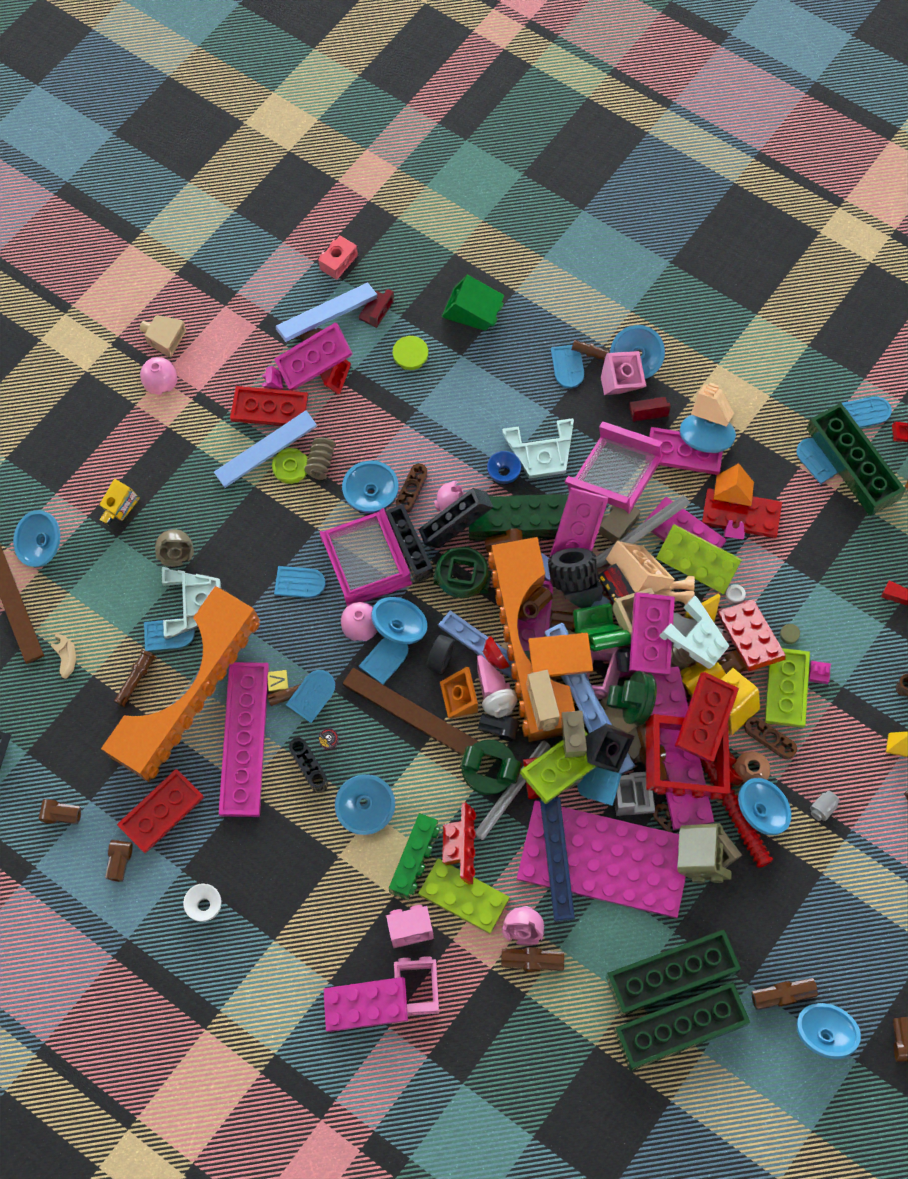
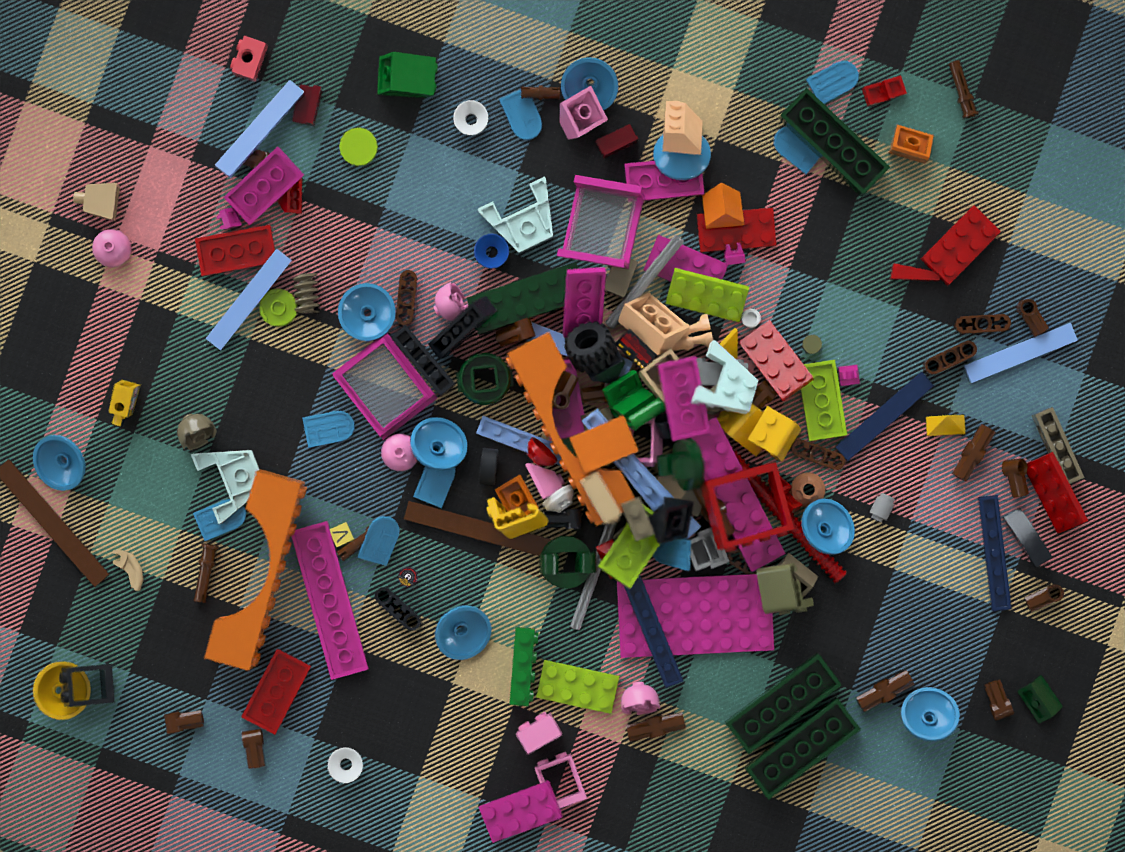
camera: 20 degrees left, 20 degrees up
red bracket [442,802,476,885] -> none
red plate [675,672,739,763] -> none
none -> white piece [453,100,488,135]
none -> yellow piece [487,498,548,539]
none -> dark blue tile [835,371,934,461]

